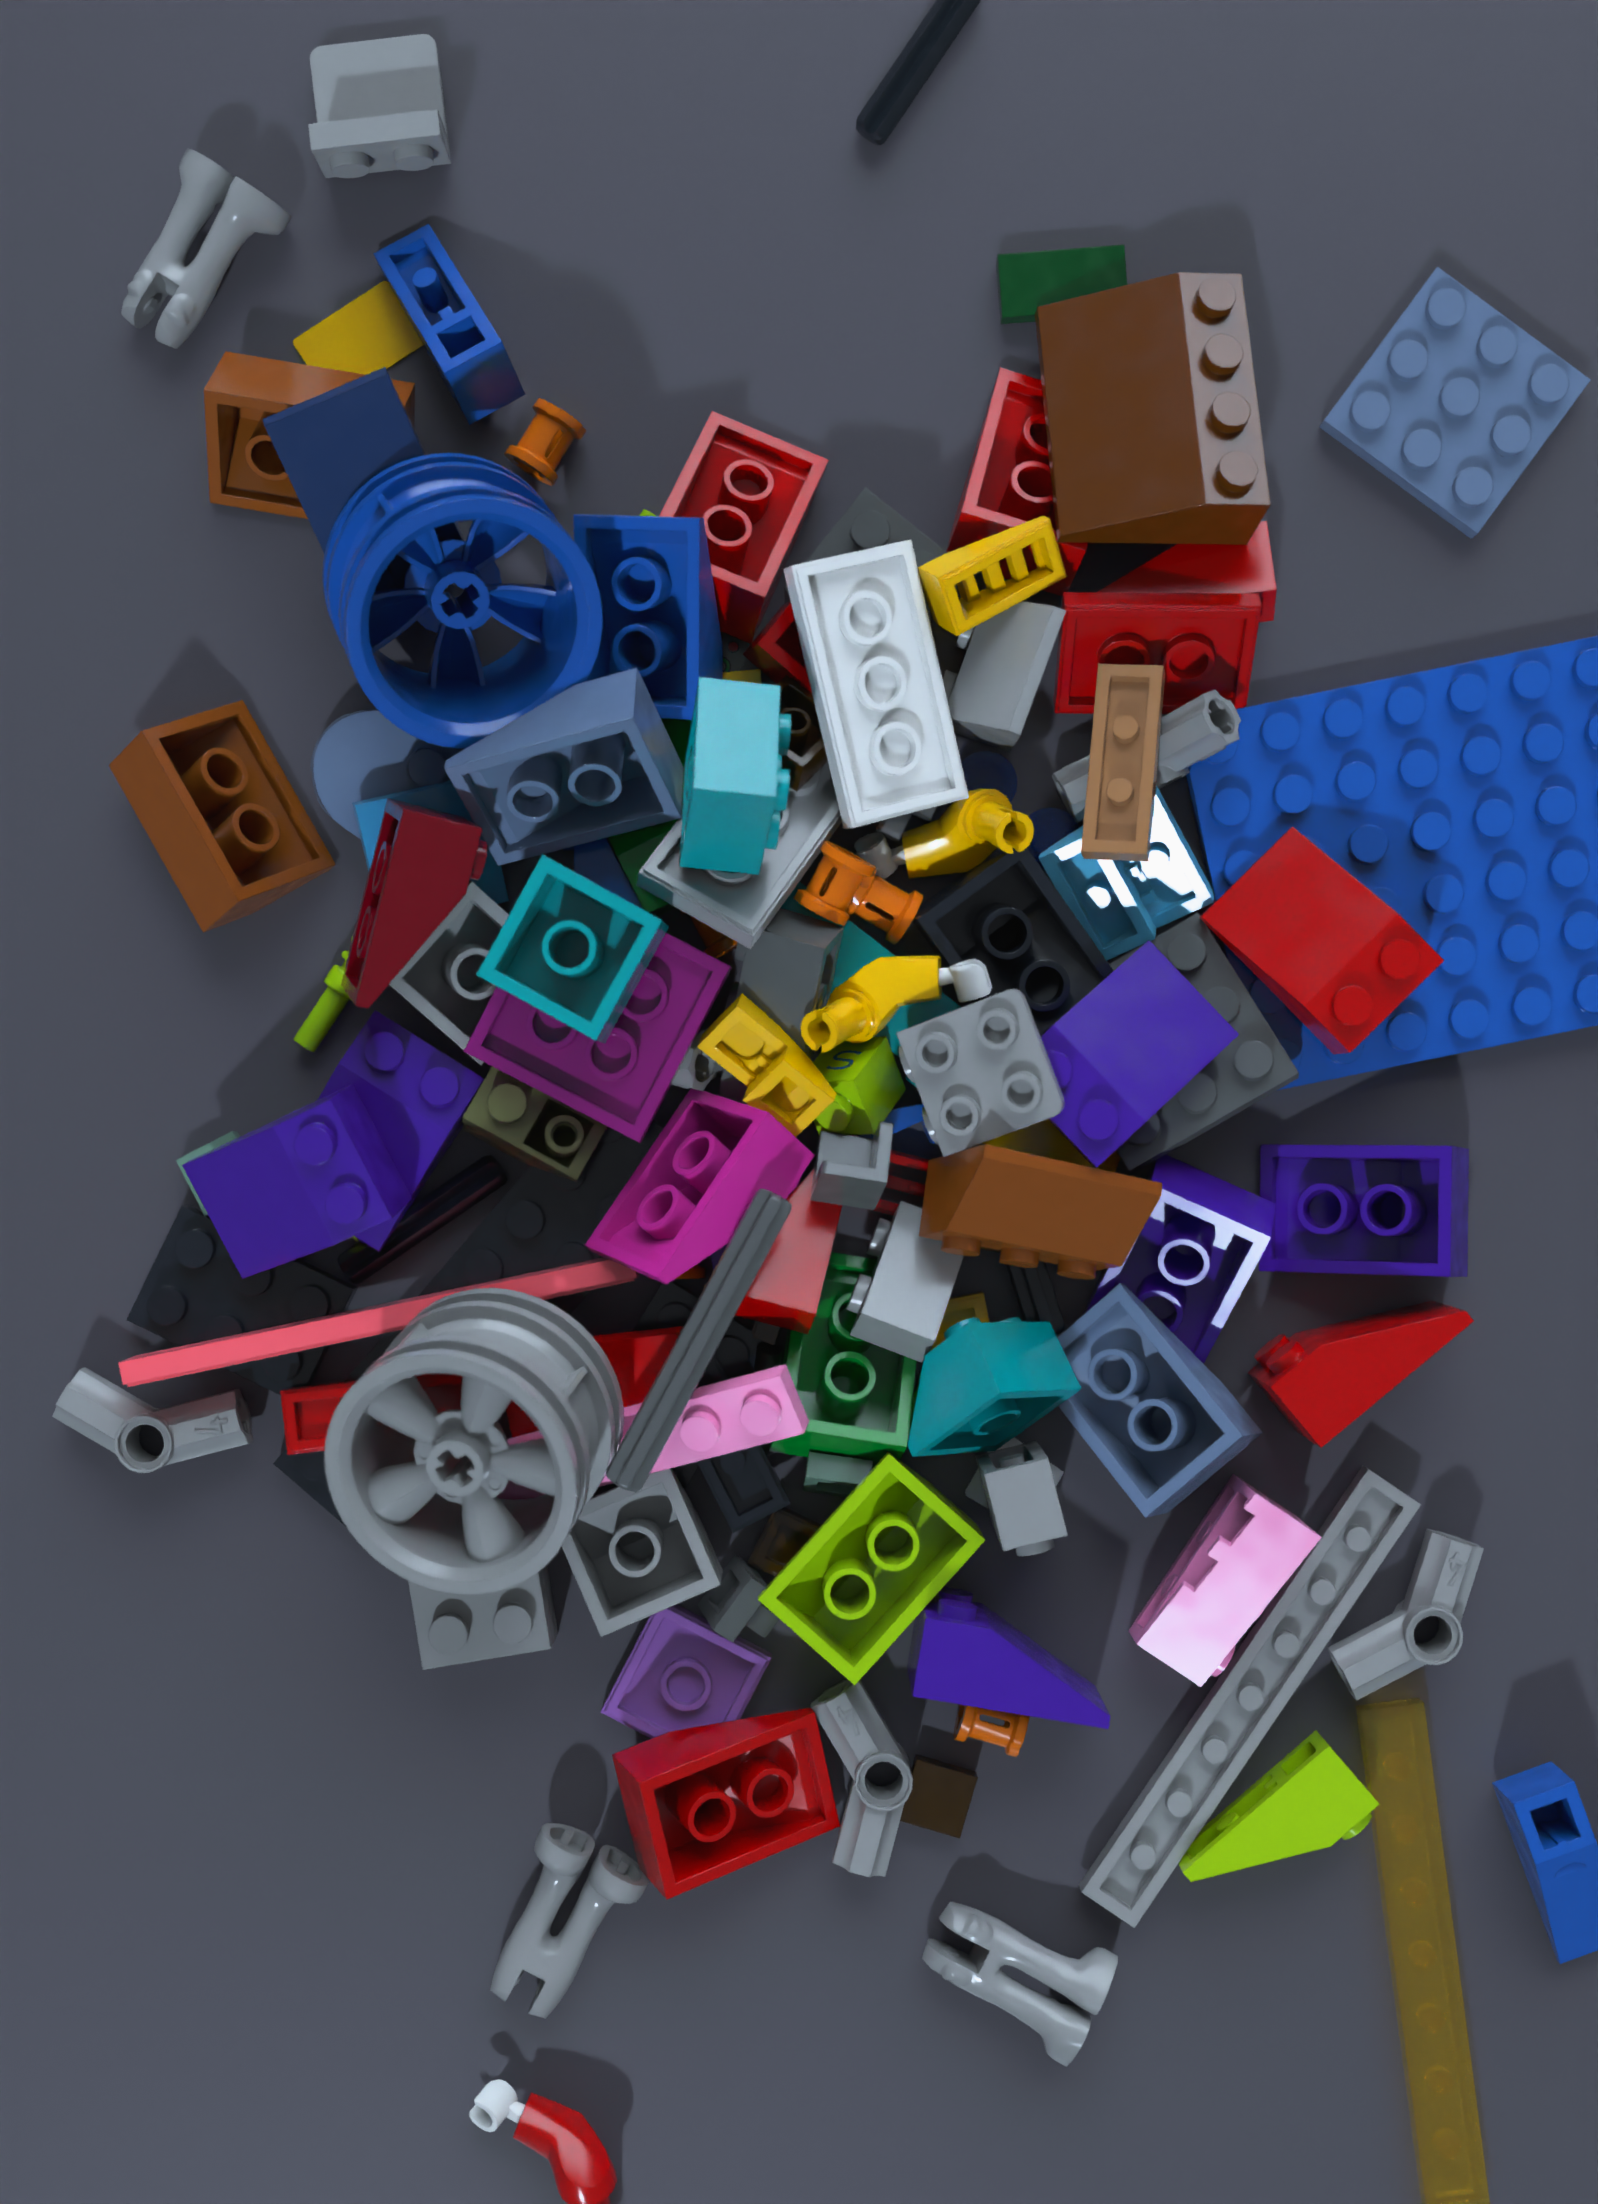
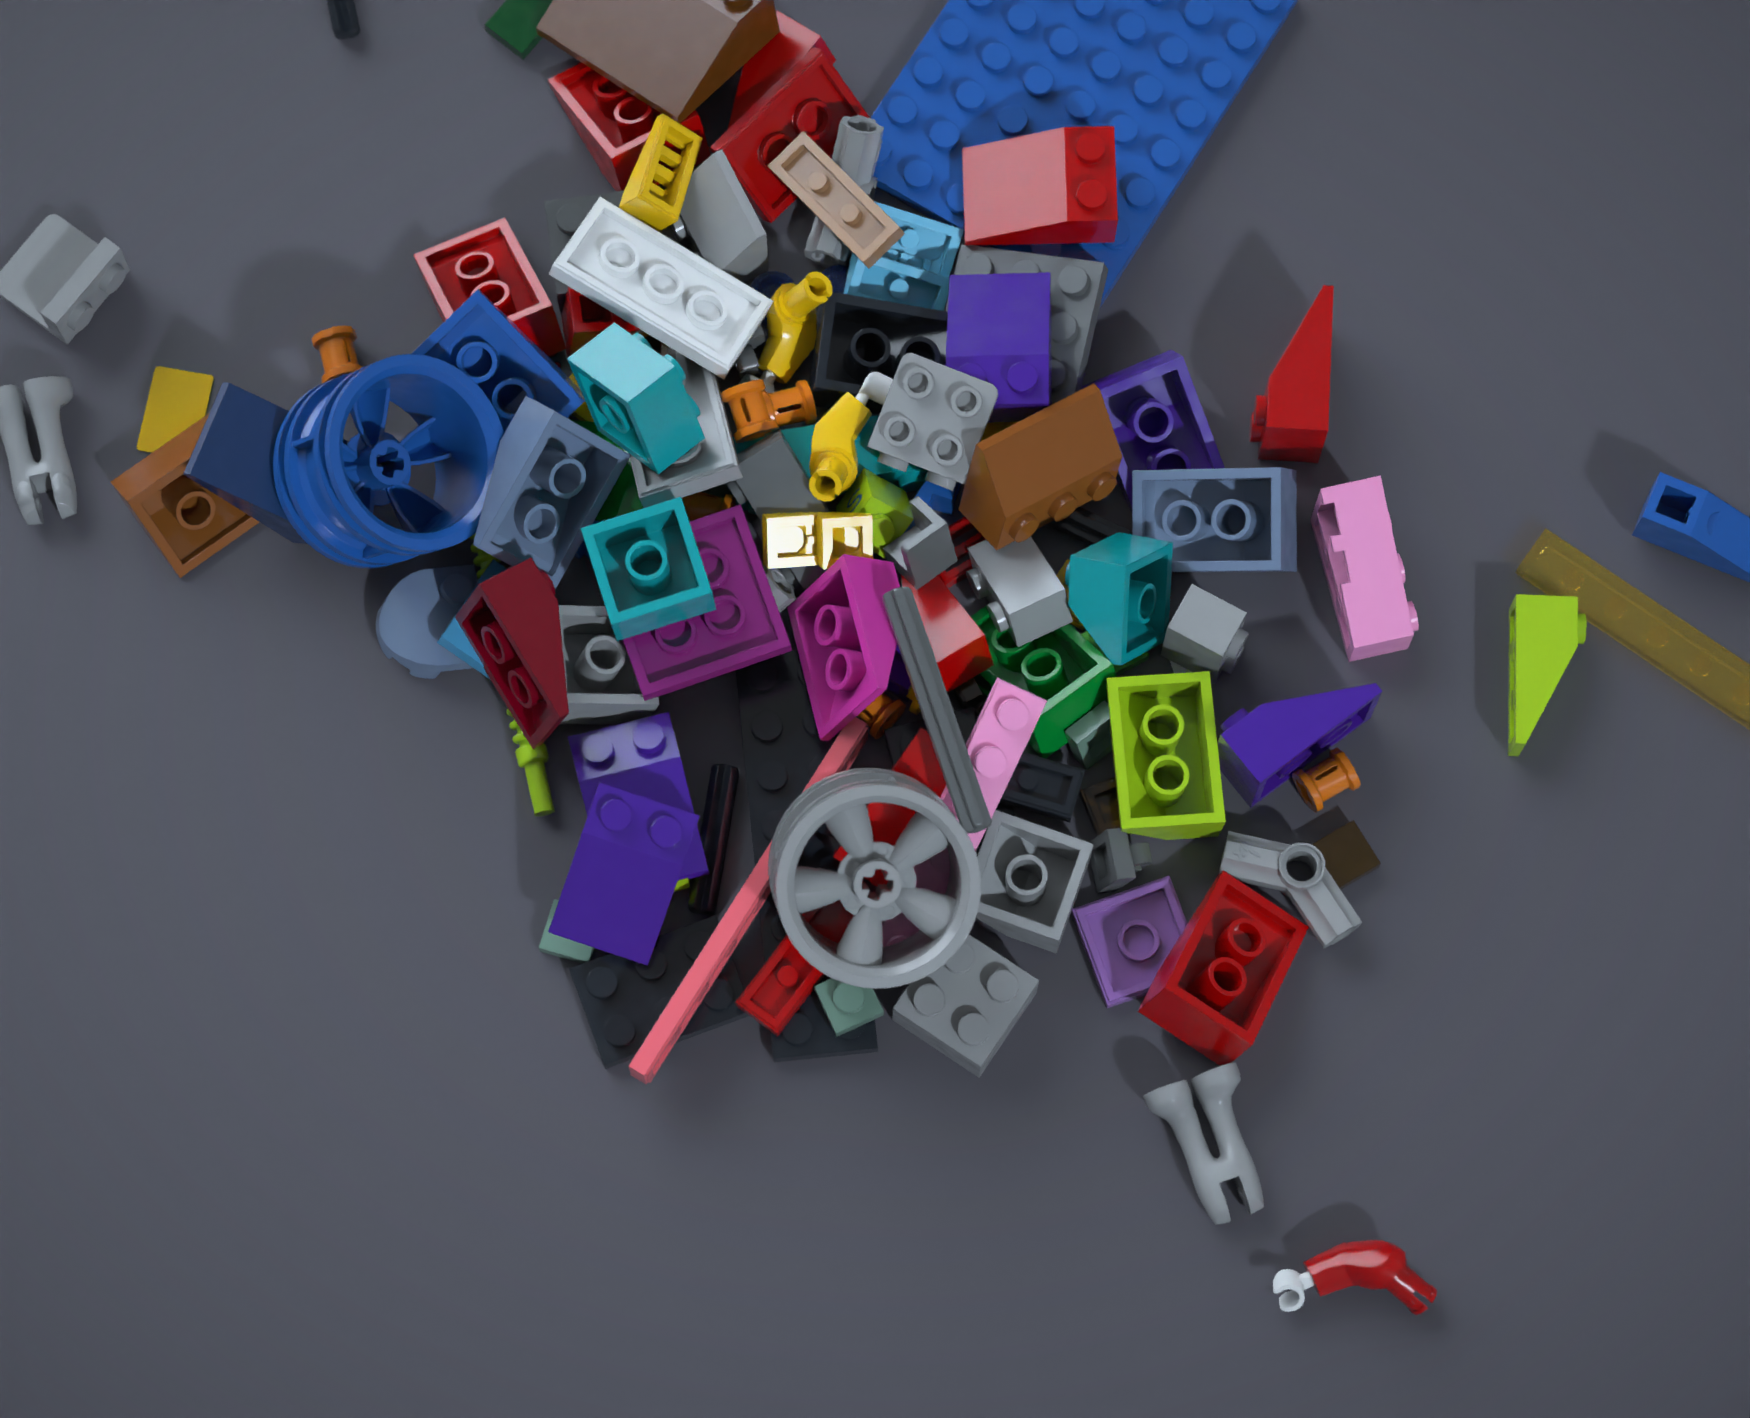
camera: 45 degrees left, 15 degrees down
light grey piece [52,1367,253,1473] -> none
dark orange slope [109,700,336,933] -> none
blue slope [373,224,526,425] -> none
olive slope [462,1066,608,1182] -> none
light grey piece [921,1901,1118,2067] -> none
light grey plate [1079,1465,1421,1928] -> none
dark purple slope [1259,1144,1469,1277] -> none
light grey piece [1327,1529,1484,1701] -> none

